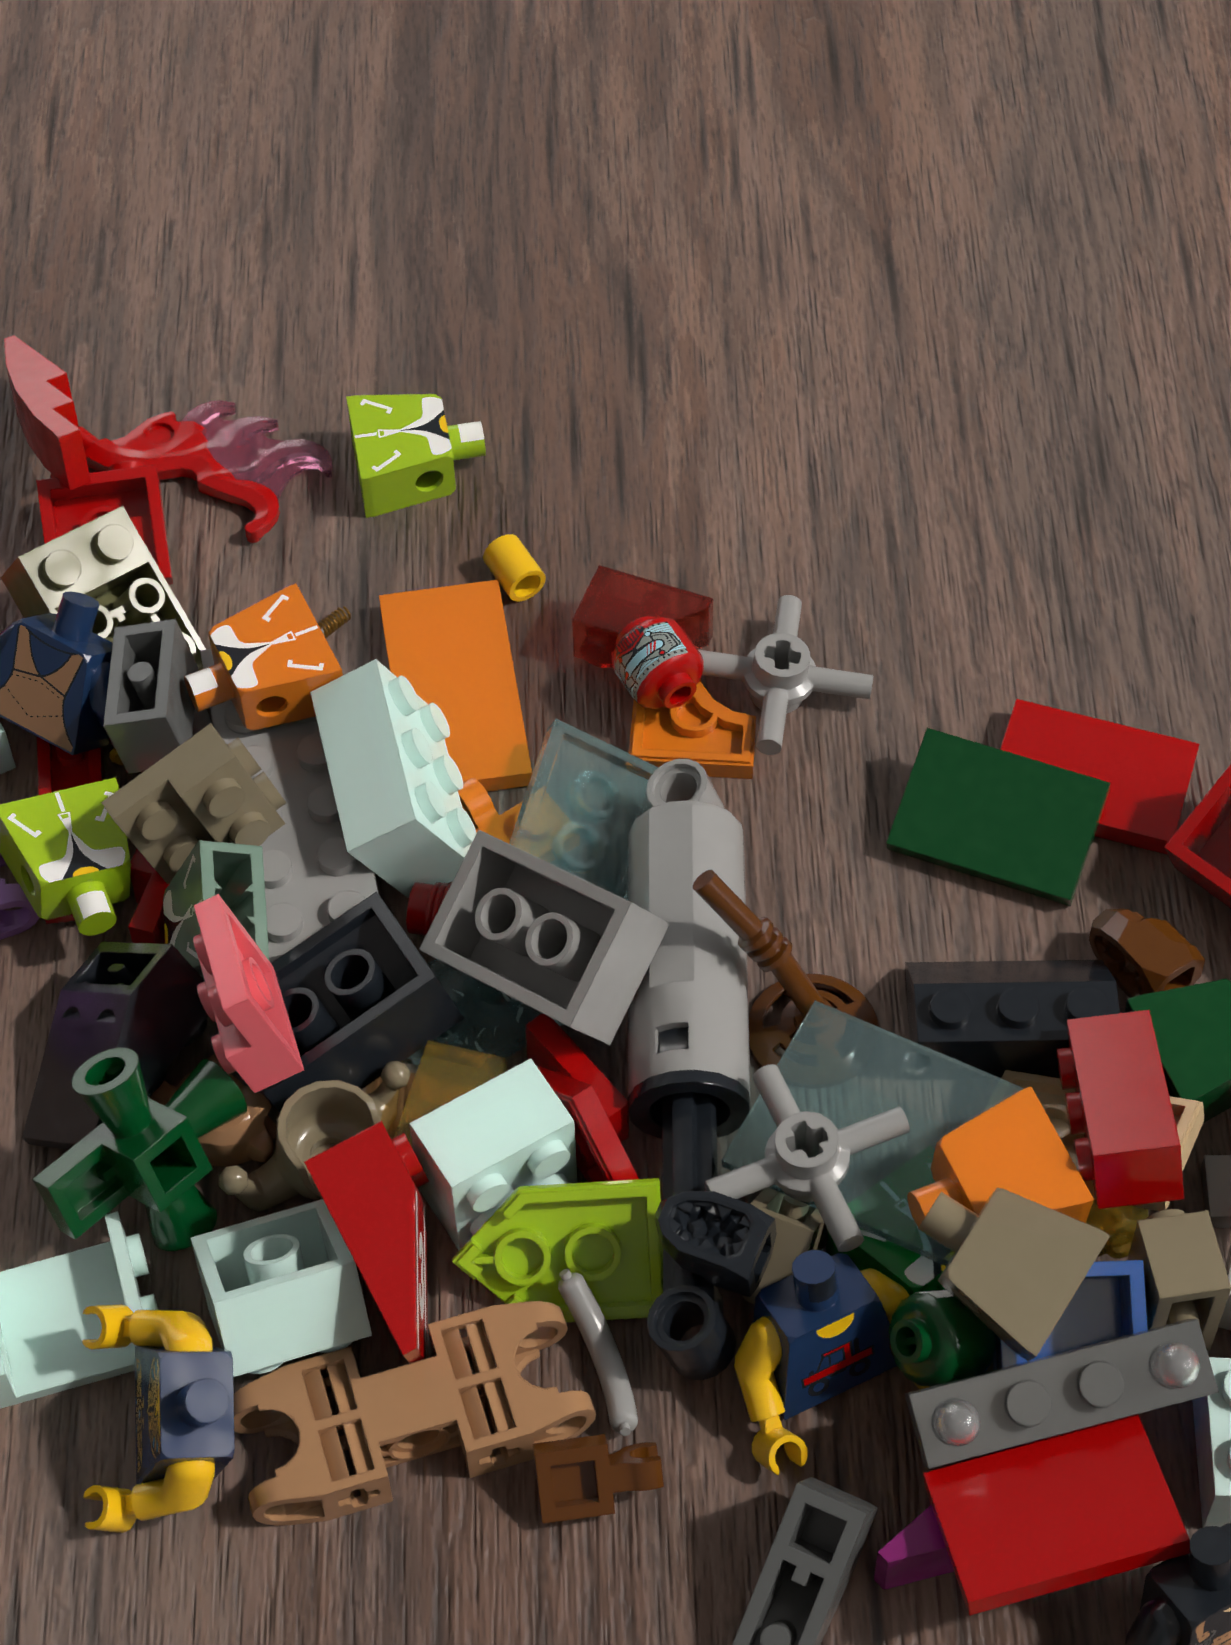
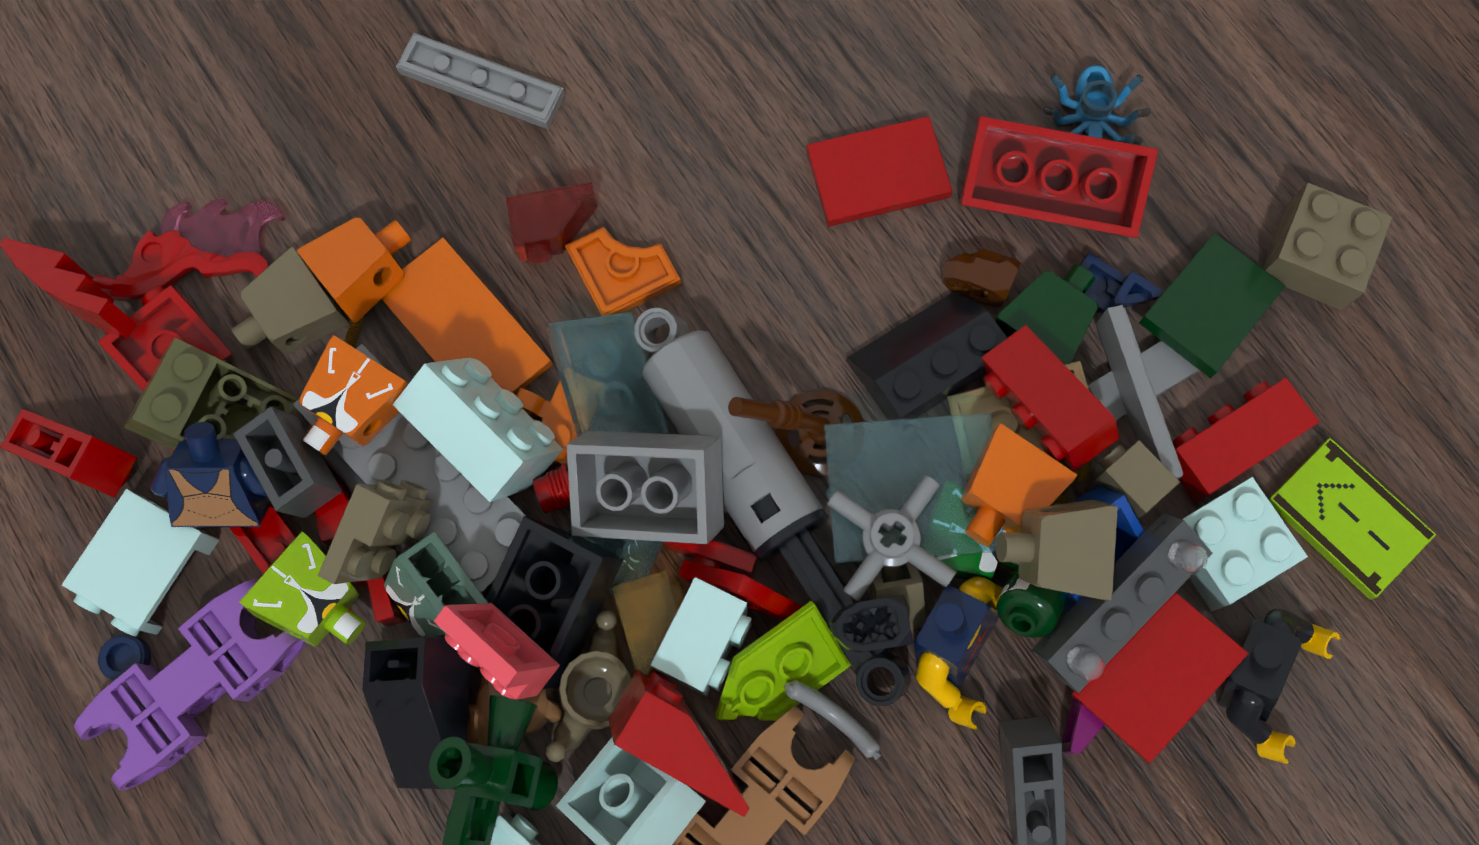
camera: 30 degrees left, 20 degrees up
lime torso [346,394,486,518] -> none
yellow hinge [483,534,546,602] -> none
reddish brown plate [533,1434,664,1524] -> none
head [612,616,704,709] -> none
light grey bar [698,595,873,755] -> none
dark green tile [886,728,1110,906] -> none
none -> dark tan torso [231,246,349,353]
none -> orange torso [296,218,412,324]
none -> light grey tile [396,33,565,130]

